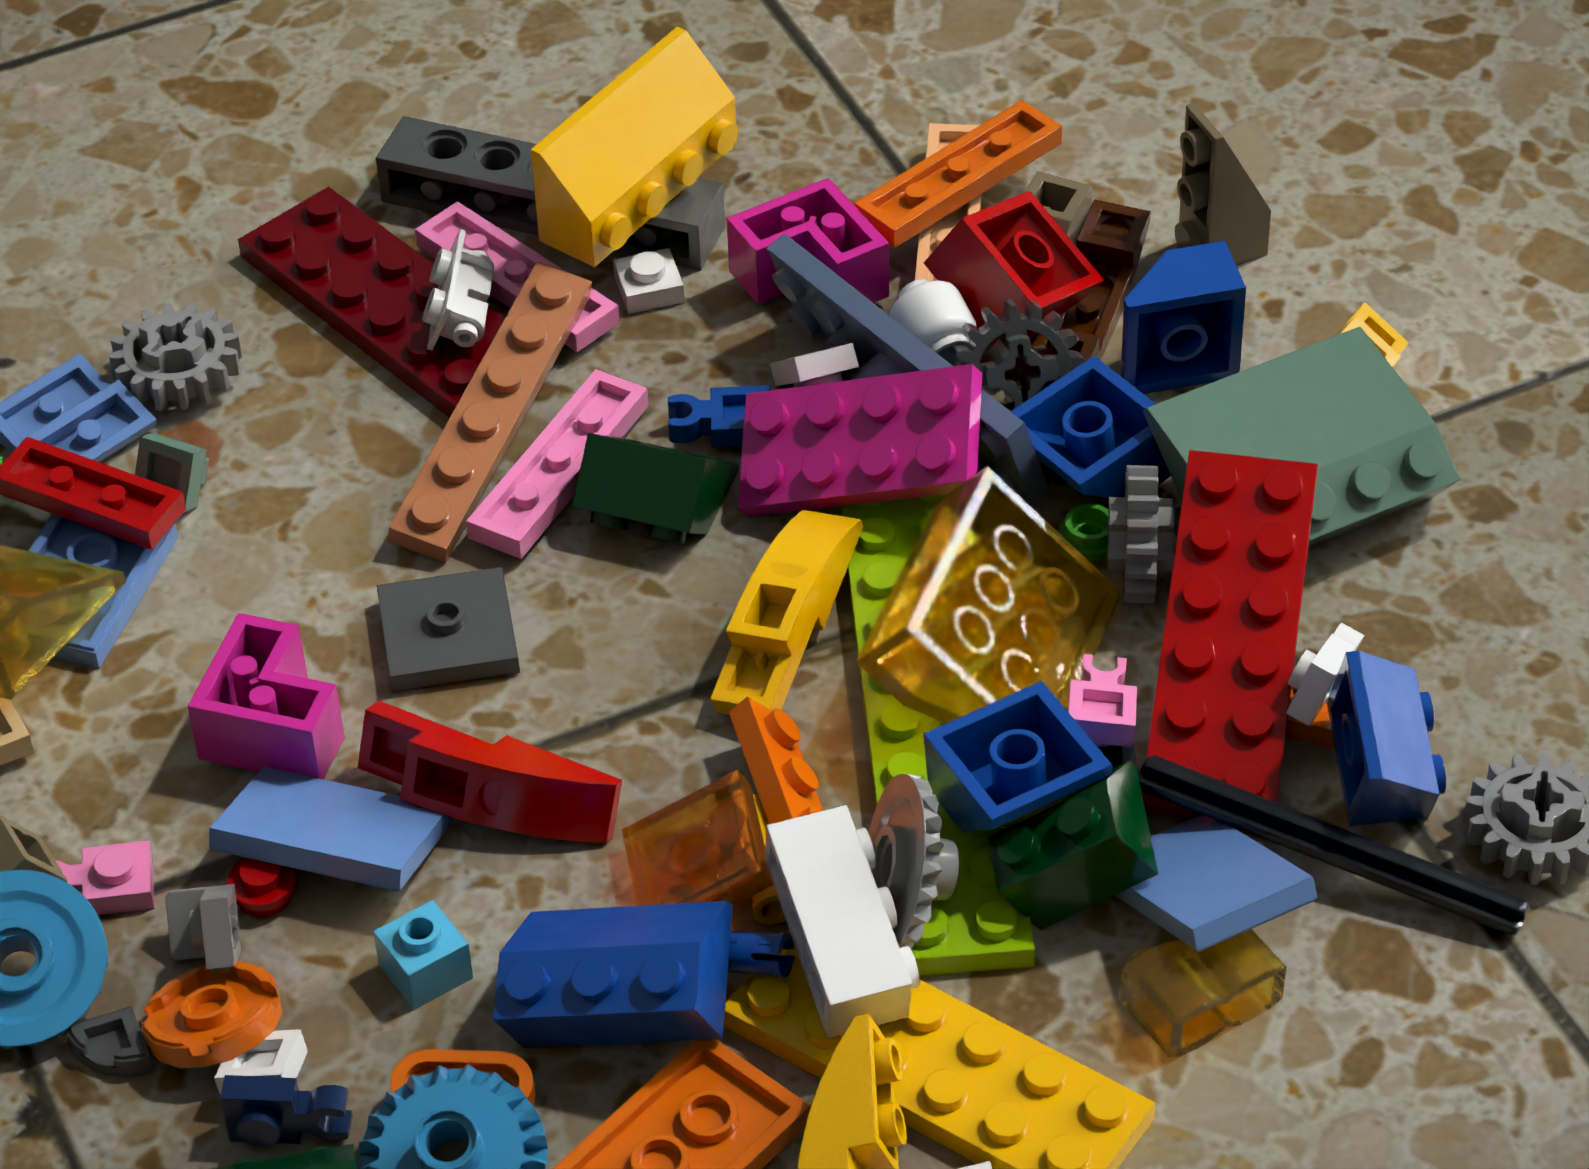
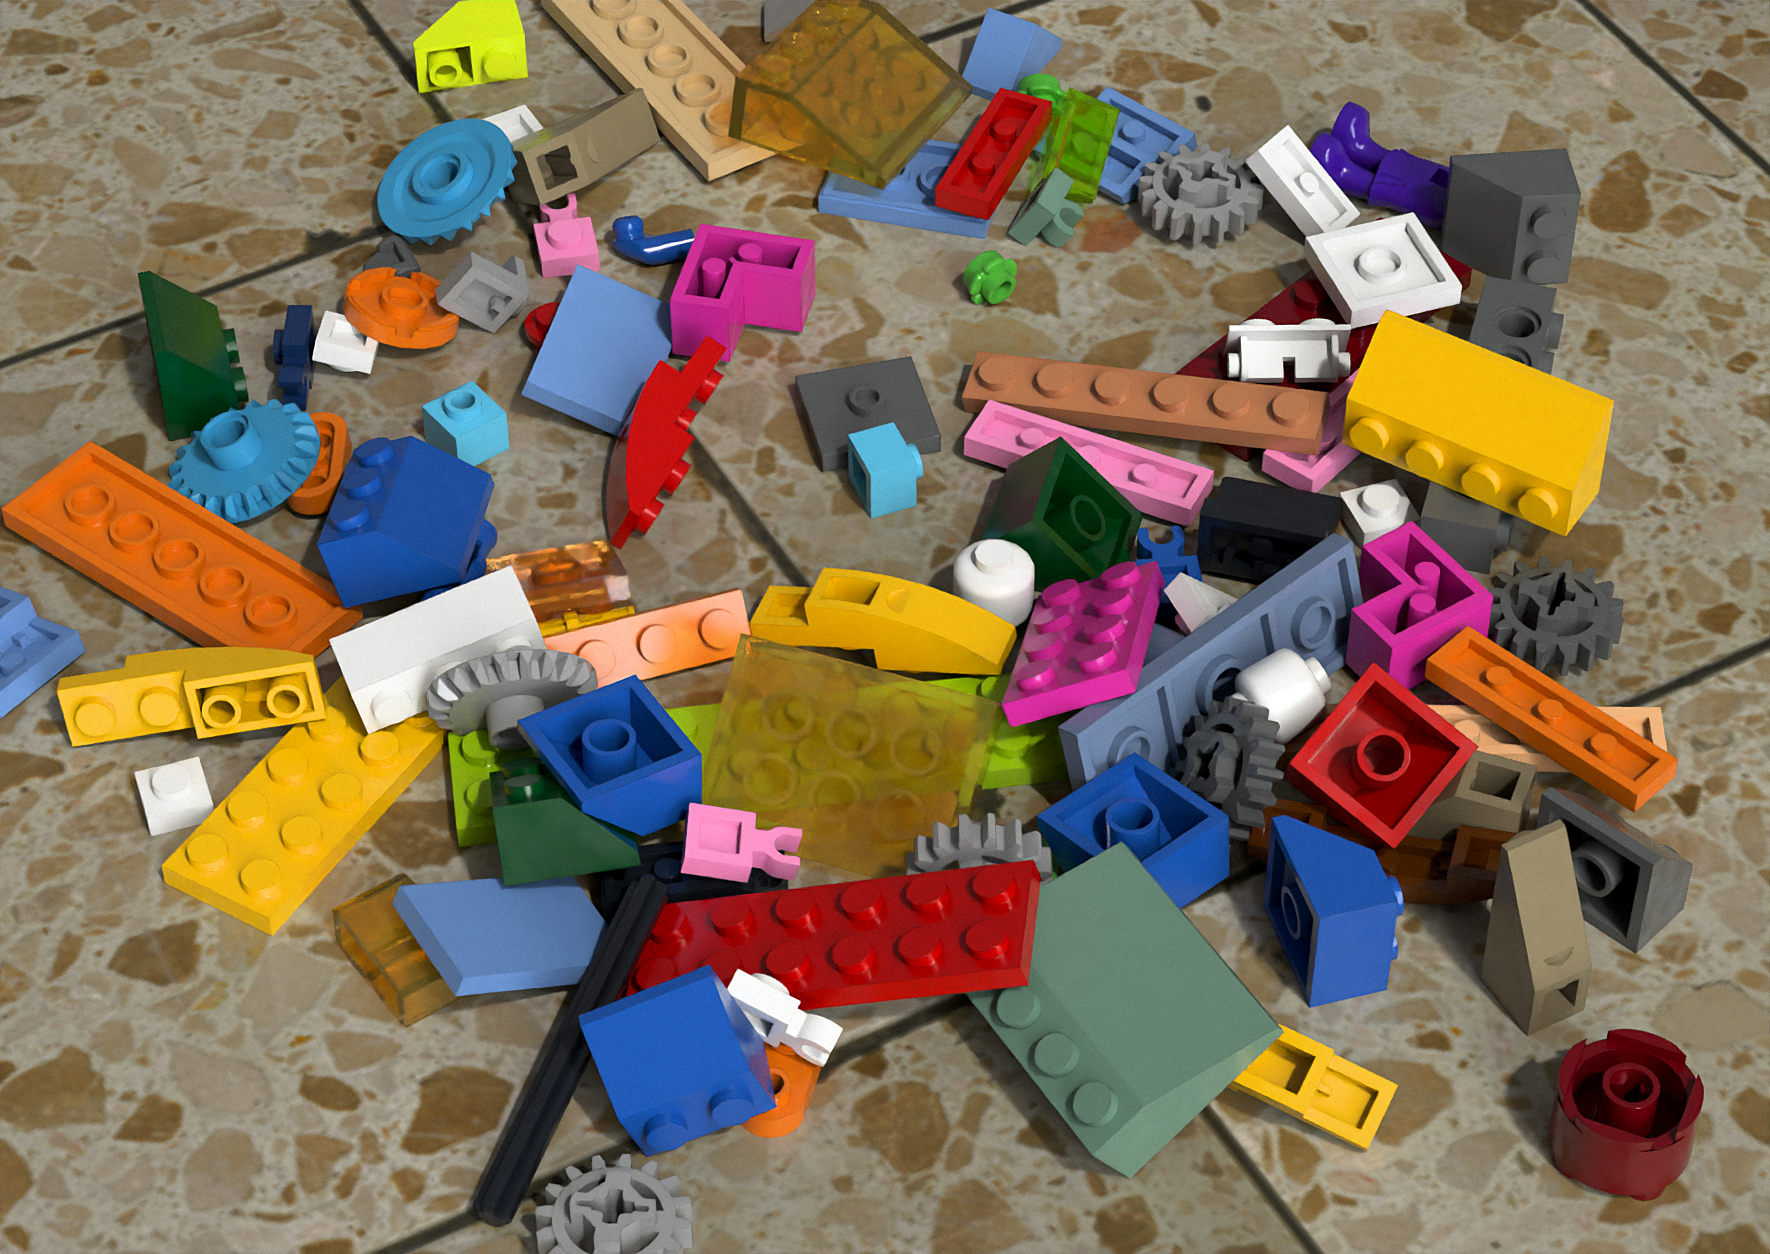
camera: 85 degrees right, 0 degrees up
none -> blue arm [612,215,695,265]
none -> medium azure plate [848,422,923,518]
none -> white head [953,539,1035,627]
none -> bright green plate [963,250,1017,304]
none -> clear neon green slope [1029,87,1121,204]
none -> black bracket [1197,477,1343,581]
none -> white plate [1245,125,1360,237]
none -> white plate [1304,212,1462,329]
none -> dark purple piece [1310,101,1449,230]
none -> dark grey slope [1440,148,1581,285]
none -> dark grey gear [1487,556,1624,676]
none -> dark grey slope [1536,787,1693,954]
none -> dark red brick [1549,1029,1704,1201]

